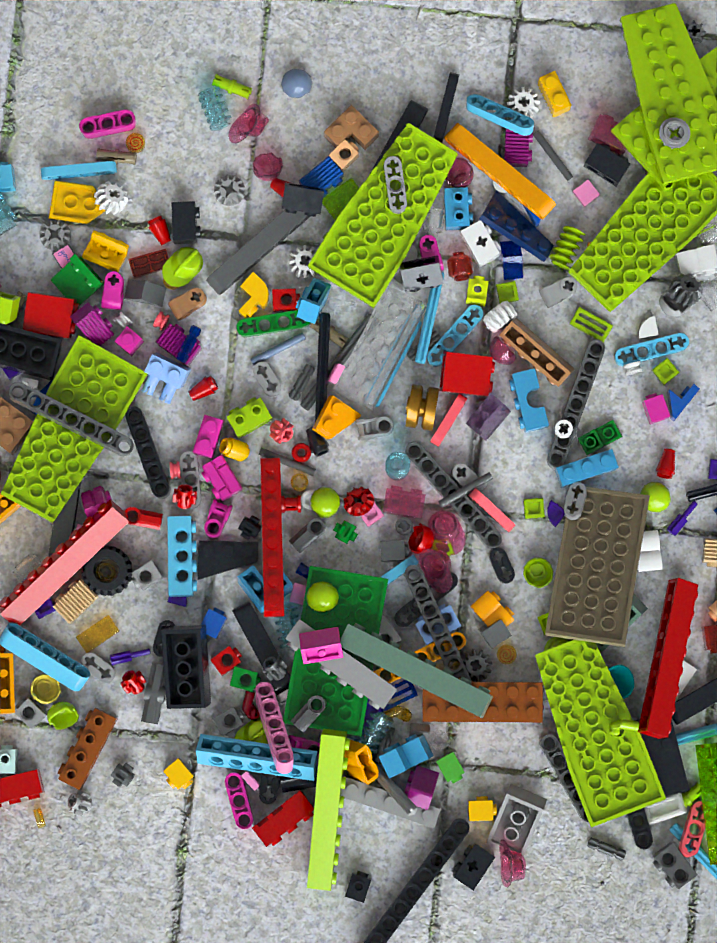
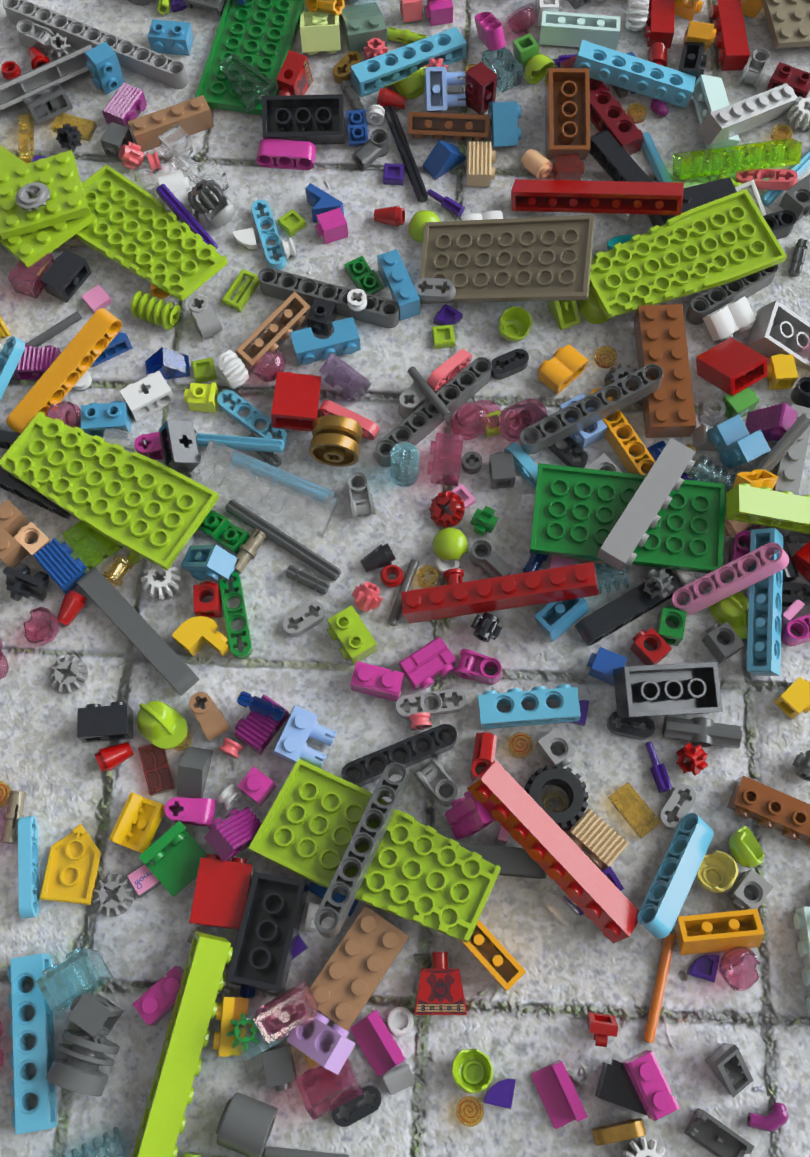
camera: 95 degrees left, 15 degrees down
white gear [94,181,128,215] -> none
red gear [172,484,197,509] -> none
red cone [188,375,219,401] -> none
black wing [198,541,258,580] -> none
yellow brick [219,437,250,462] -> none
dark red arm [242,691,260,720] -> none
sand blue bar [250,333,306,365] -> none
black brick [282,182,324,217] -> none
dark grey piece [291,695,327,733] -> none
dark pink panel [299,627,343,664] -> none
lime hair [306,582,339,612] -> none
light orange wing [312,395,361,439] -> none
black axle [315,313,330,422] -> none
bright pink tile [328,363,345,384] -> none
sand green brick [340,623,493,718] -> none
light grey beam [384,156,407,214] -> none
red hair [408,523,434,554] -> none
clear red head [447,252,473,281] -> none
dark grey panel [478,620,512,649] -> none
dark blue wing [479,190,554,262] -> none
lime arm [609,719,639,735] -> none
none -> black hips [3,562,50,601]
none -> clear yellow bush [103,555,133,586]
none -> dark purple axle [156,184,218,249]
none -> green slope [198,510,250,555]
none -> black brick [307,297,337,336]
none -> light grey piece [414,757,458,807]
none -> clear yellow tile [508,732,533,758]
none -> red brick [696,337,768,396]
none -> white brick [703,296,756,342]

